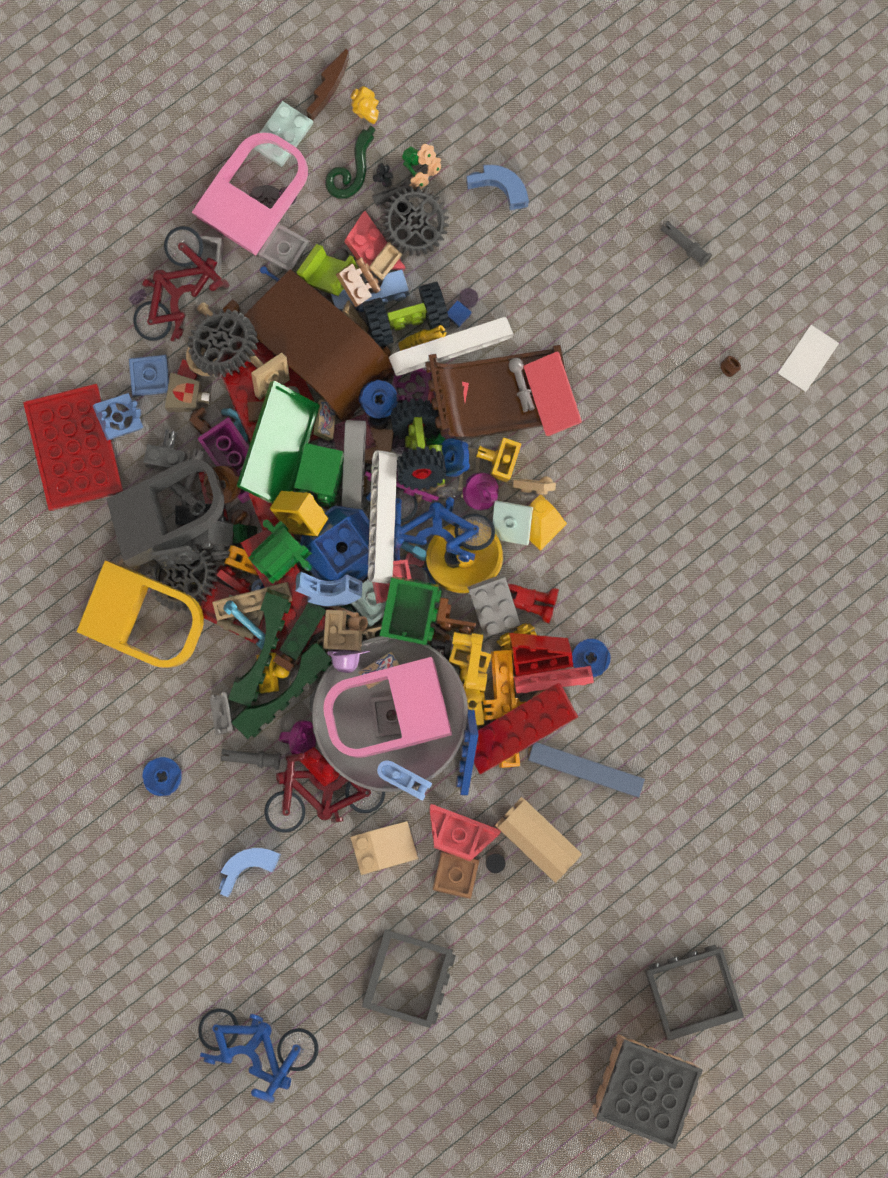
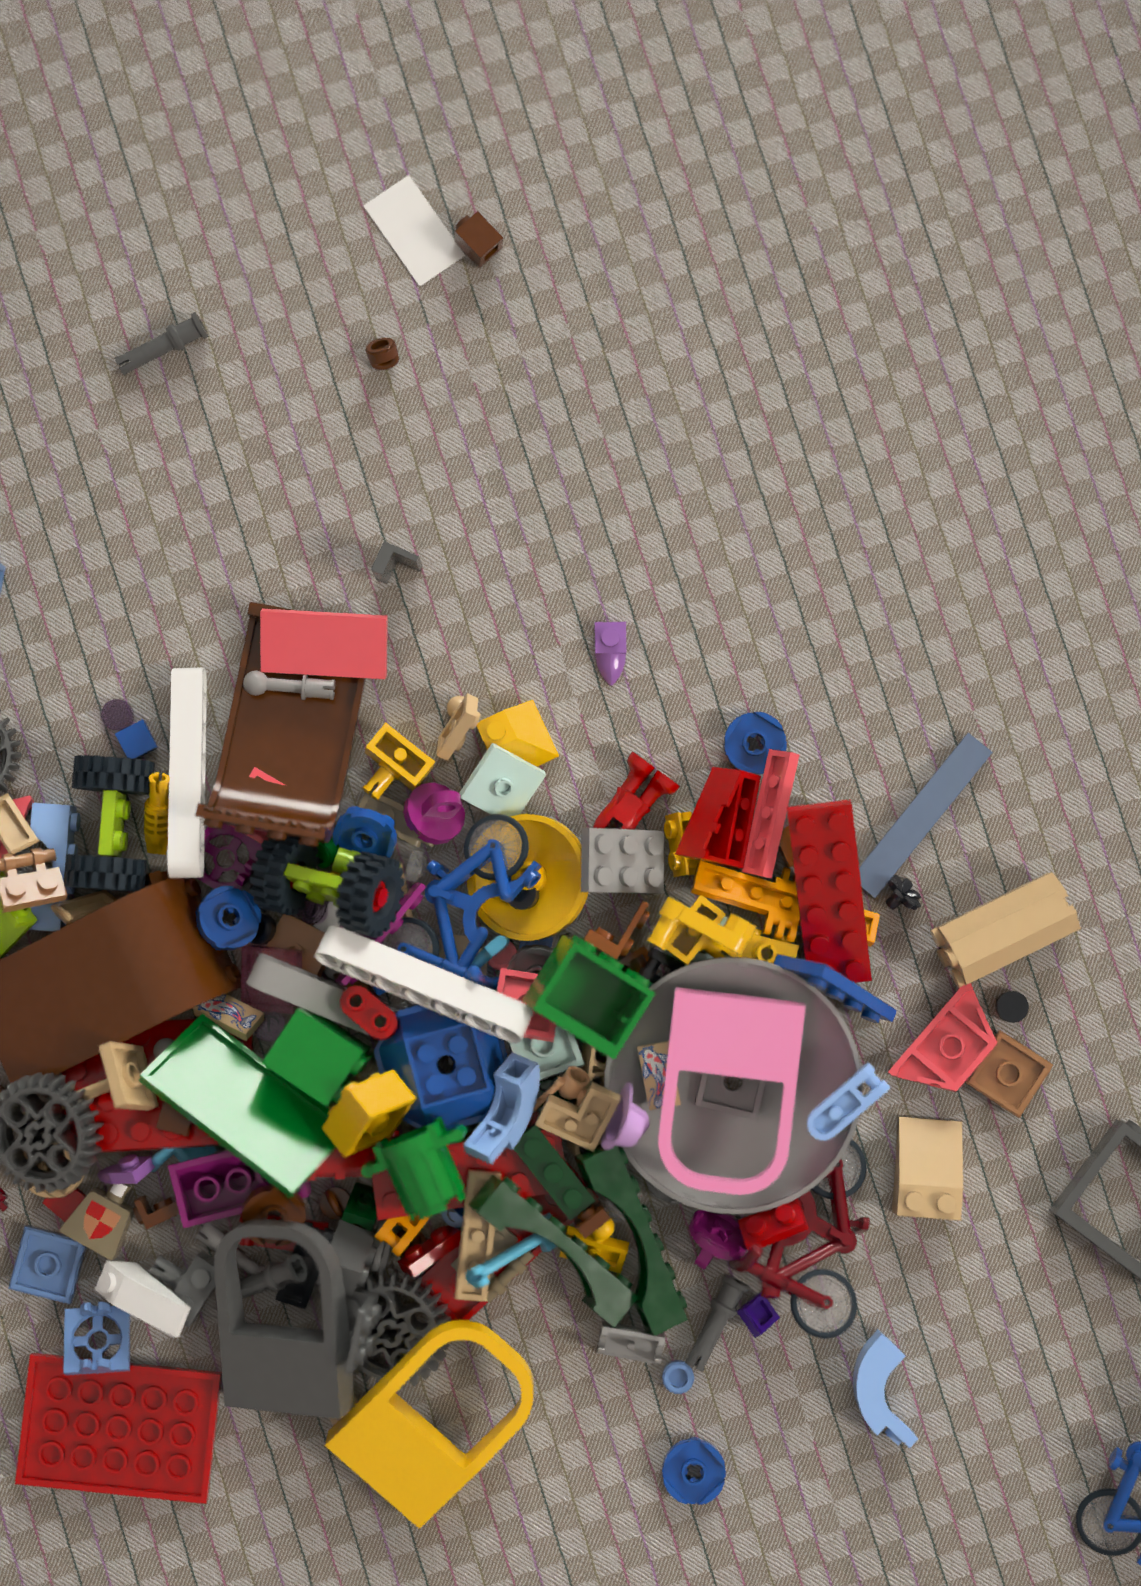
camera: 70 degrees left, 5 degrees up
none -> white slope [95,1261,191,1337]
none -> medium lavender plate [97,1154,155,1184]
none -> red plate [340,986,398,1040]
none -> dark grey panel [371,541,423,584]
none -> reddish brown brick [454,211,503,268]
none -> medium lavender plate [594,622,626,686]
none -> medium blue tile [662,1360,694,1394]
none -> dark purple tile [737,1292,780,1338]
none -> black plant [886,874,921,910]

